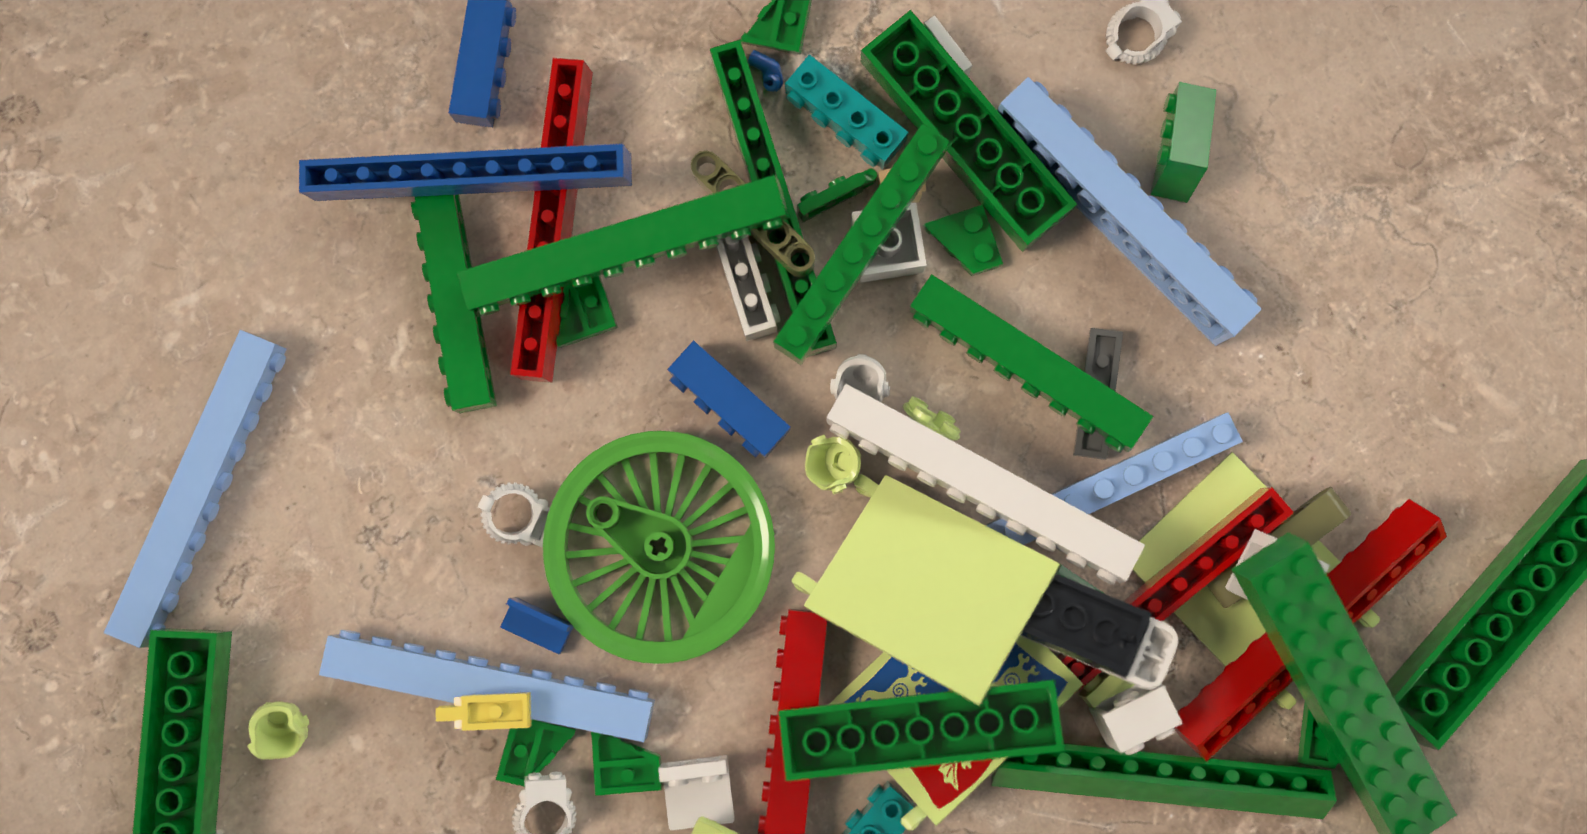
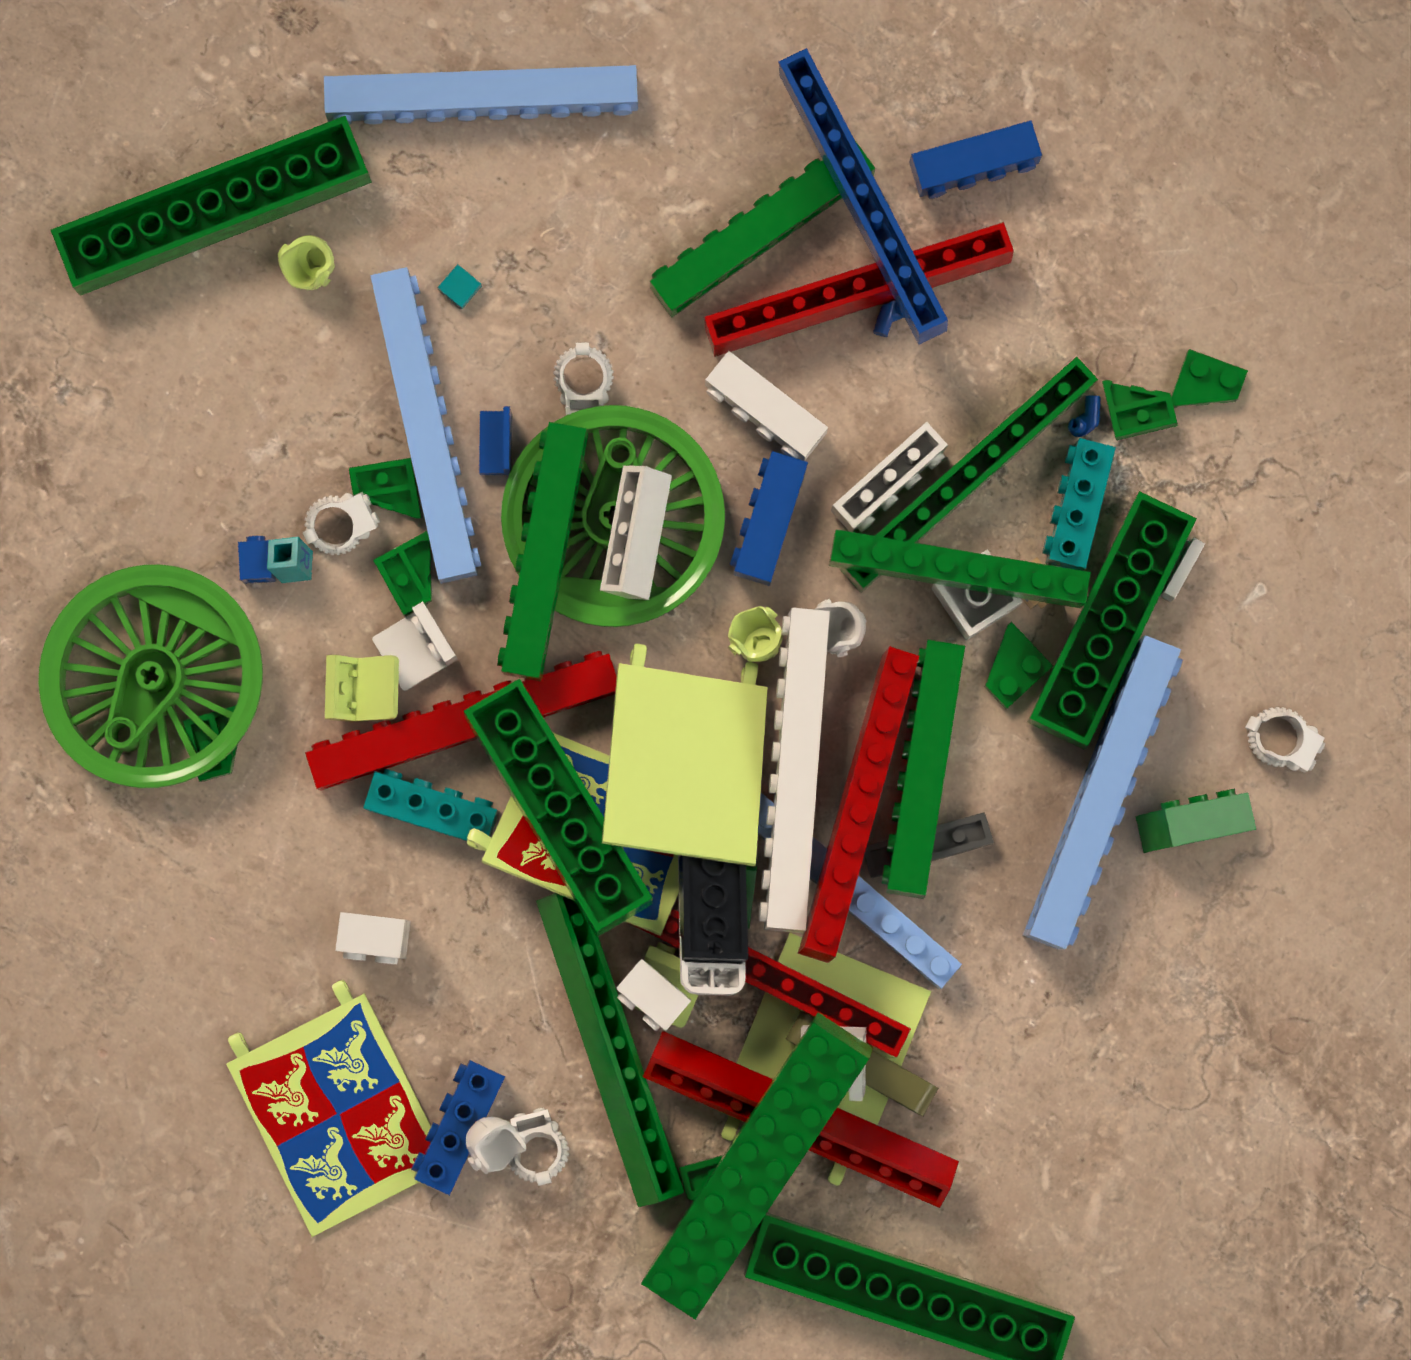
camera: 60 degrees right, 0 degrees up
light yellow hinge [436,692,532,731] -> none
green brick [457,175,790,316] -> none
green wing [556,276,618,348] -> none
olive beam [691,150,815,277] -> none
green hinge [797,168,877,222] -> none
yellowish green dish [903,396,961,440] -> none
none -> teal tile [437,264,482,309]
none -> green brick [497,422,589,682]
none -> white brick [600,466,672,600]
none -> white brick [705,351,828,461]
none -> red brick [798,646,919,963]
none -> blue arm [873,300,904,337]

